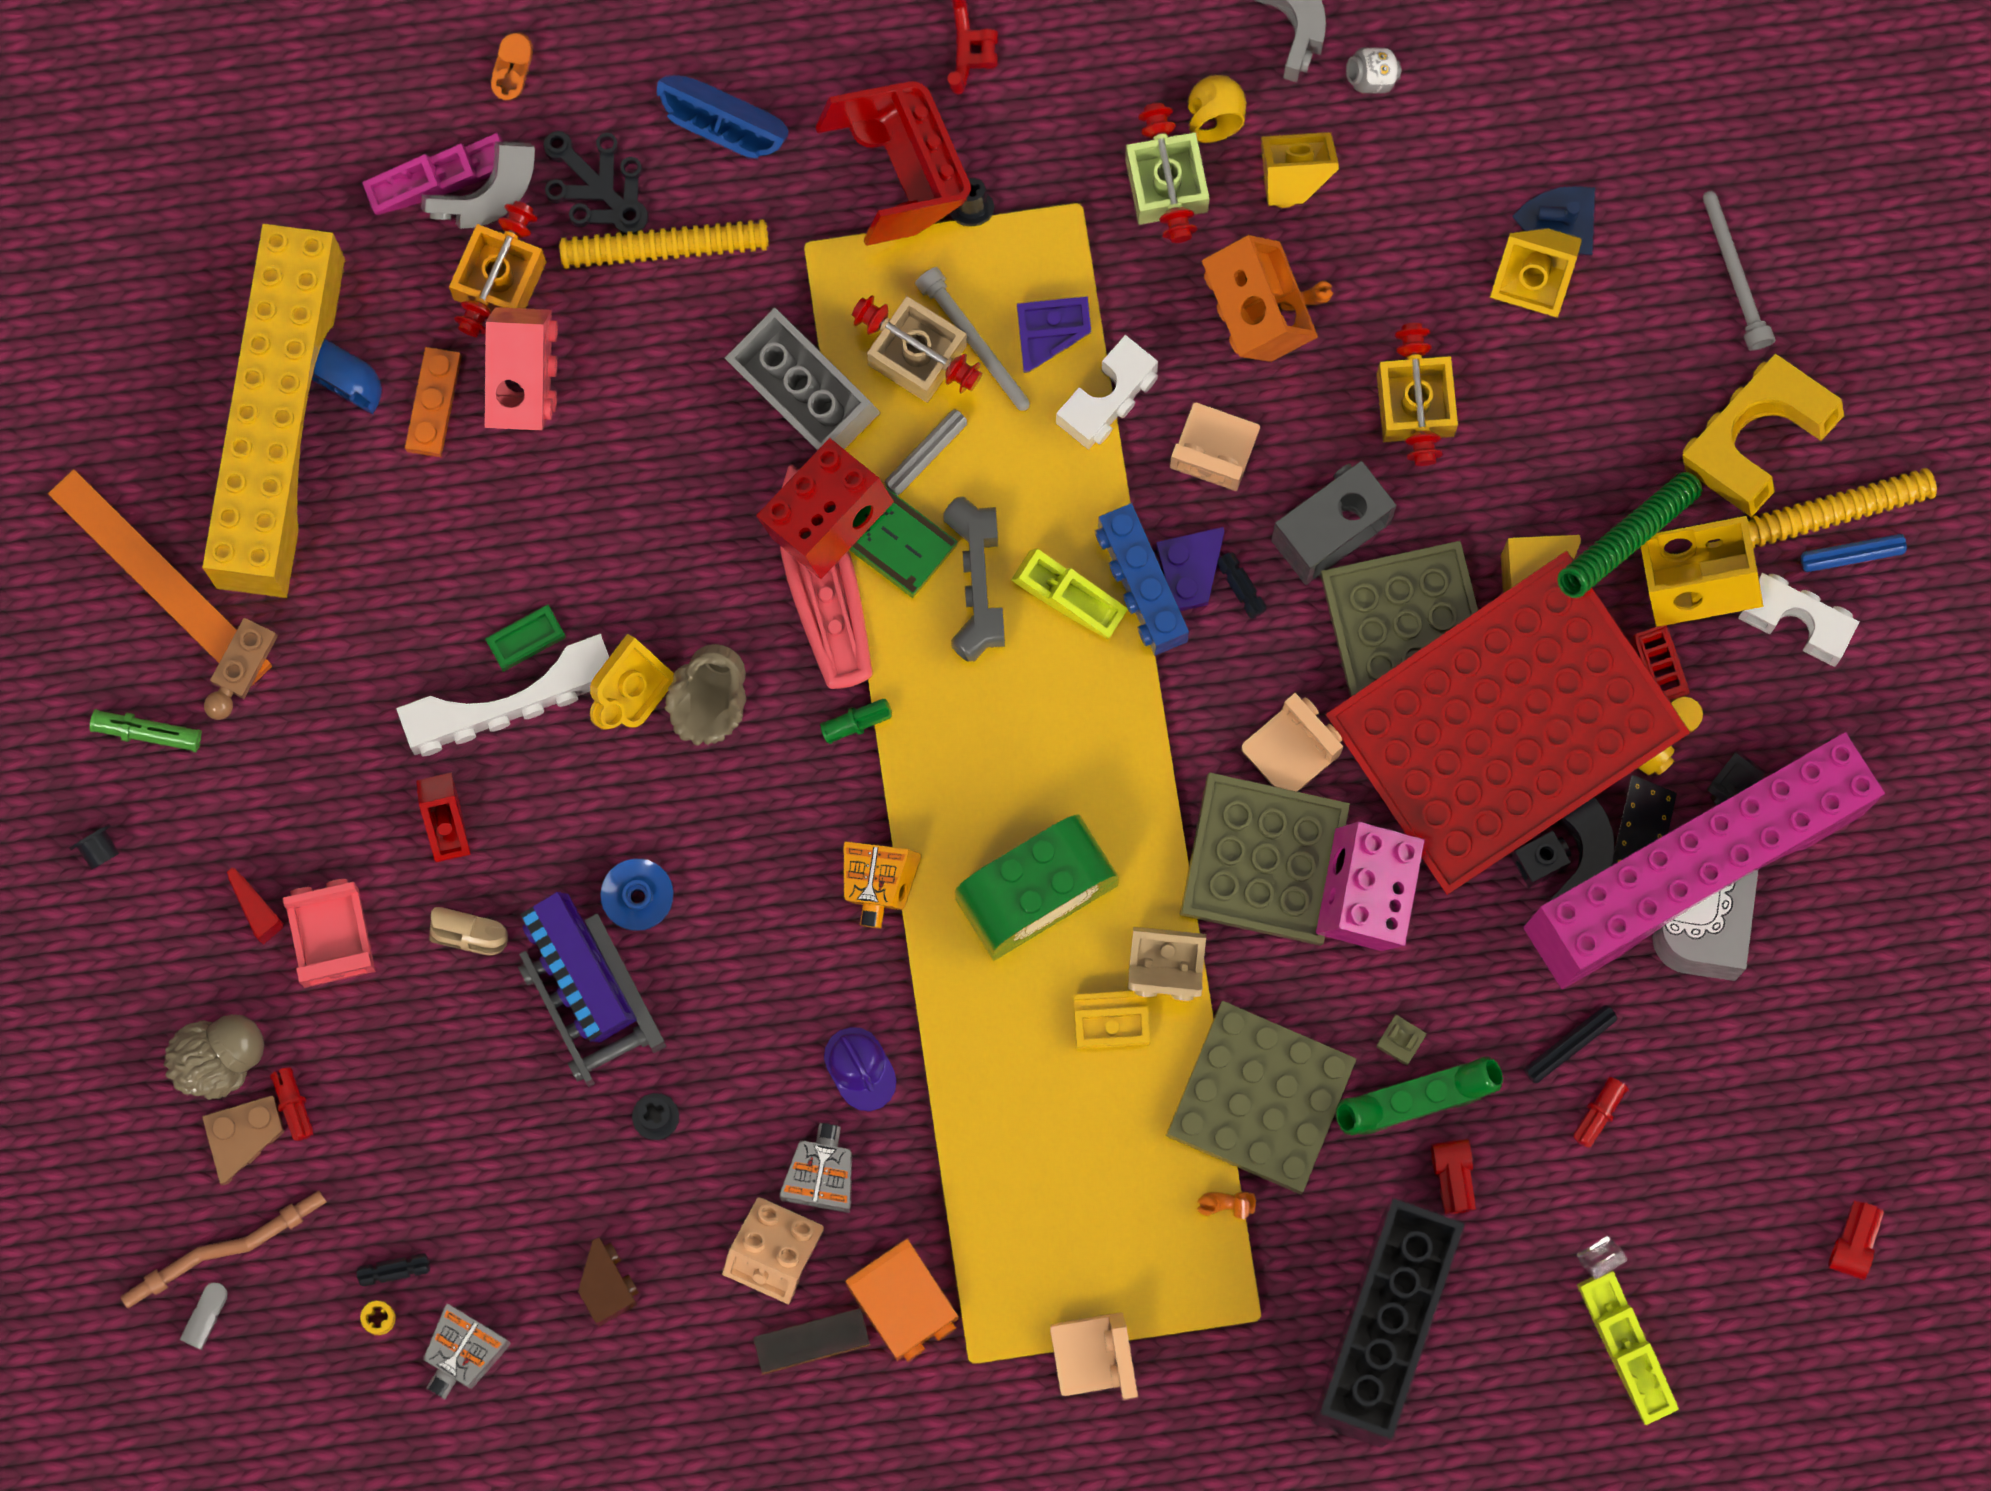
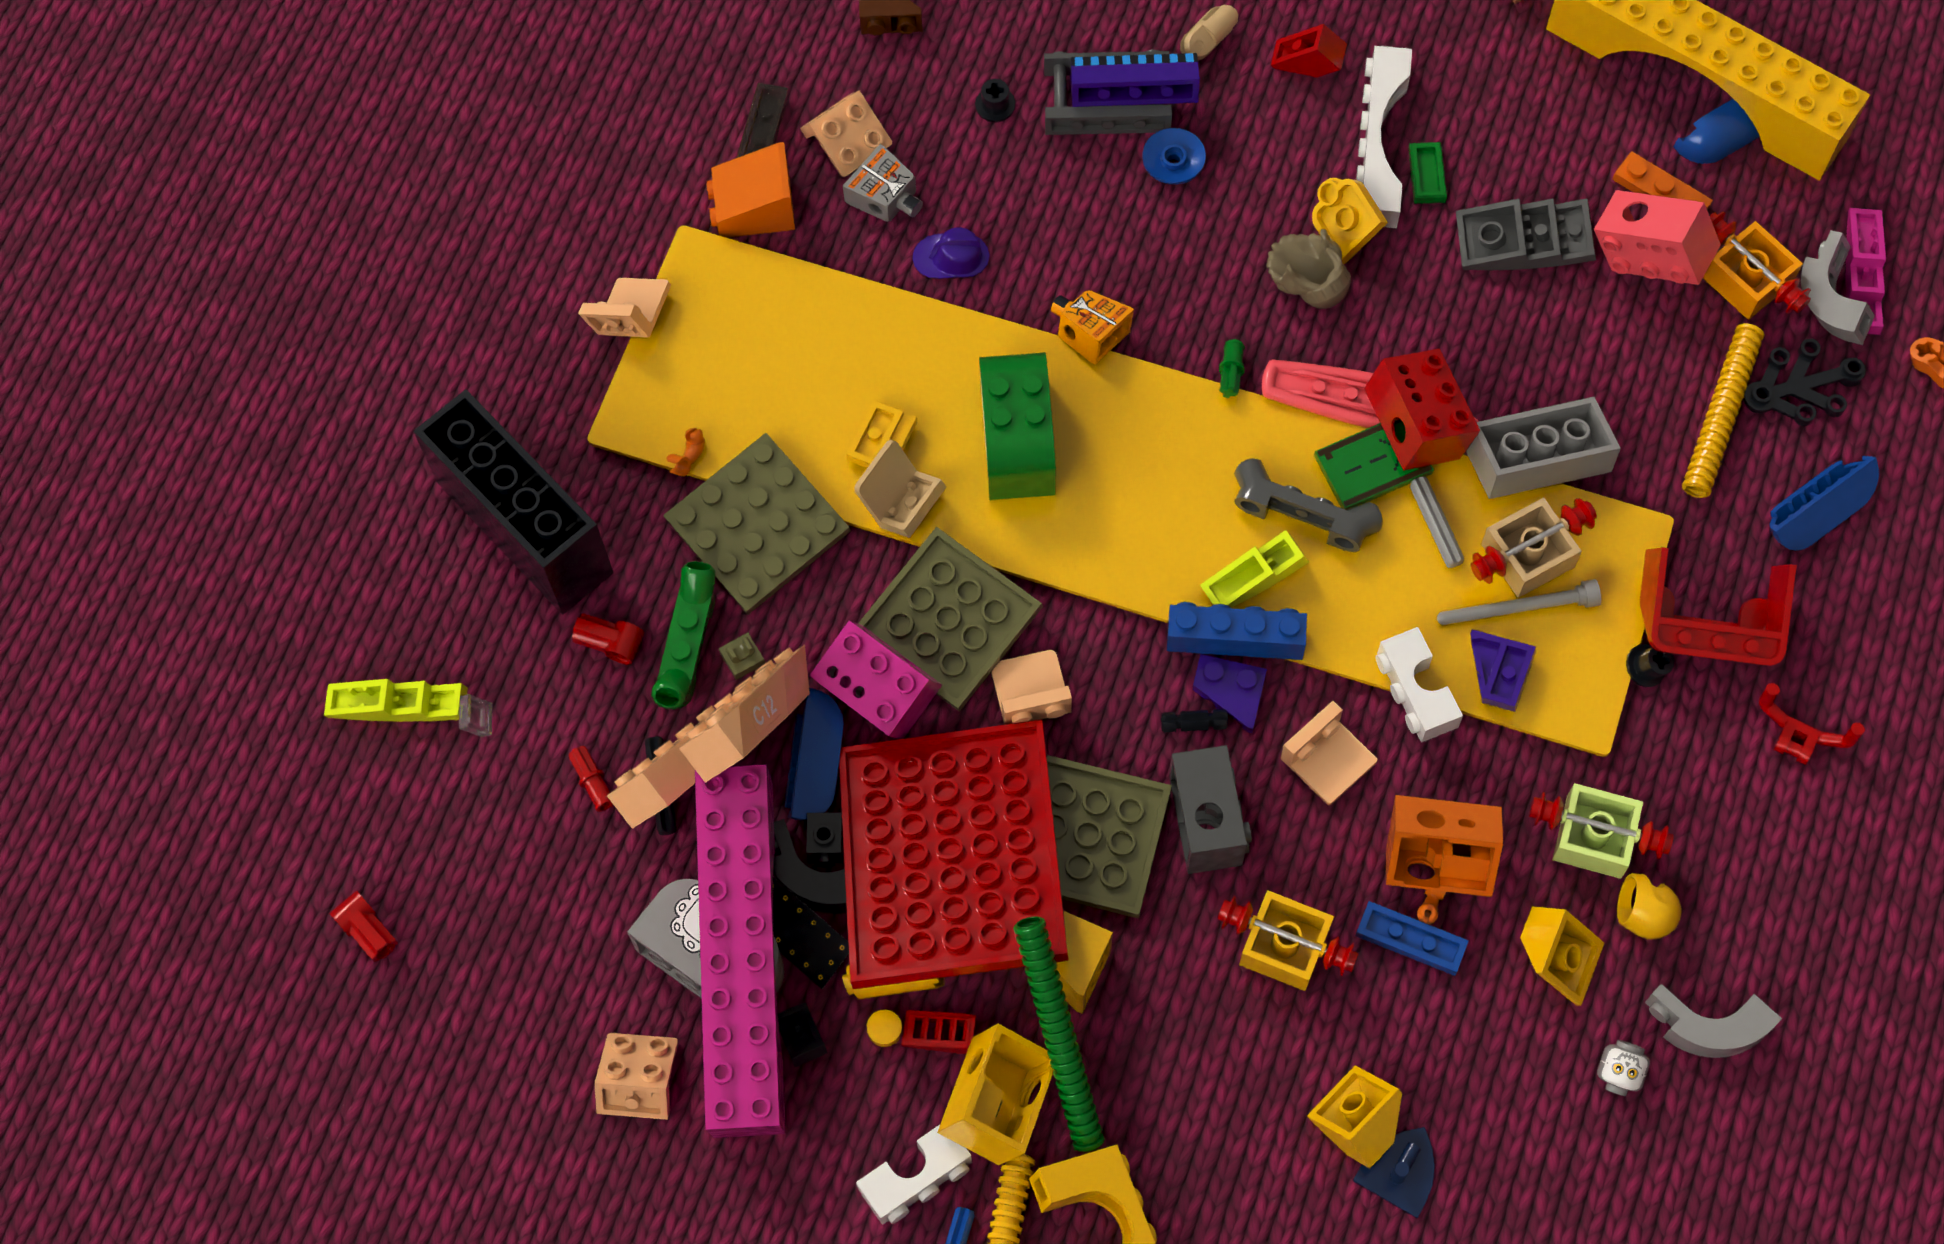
camera: 120 degrees right, 10 degrees down
none -> light nougat bracket [594,1033,678,1120]
none -> light nougat piece [607,644,810,829]
none -> blue brick [785,688,844,821]
none -> blue plate [1355,901,1469,976]
none -> dark grey slope [1456,198,1597,270]

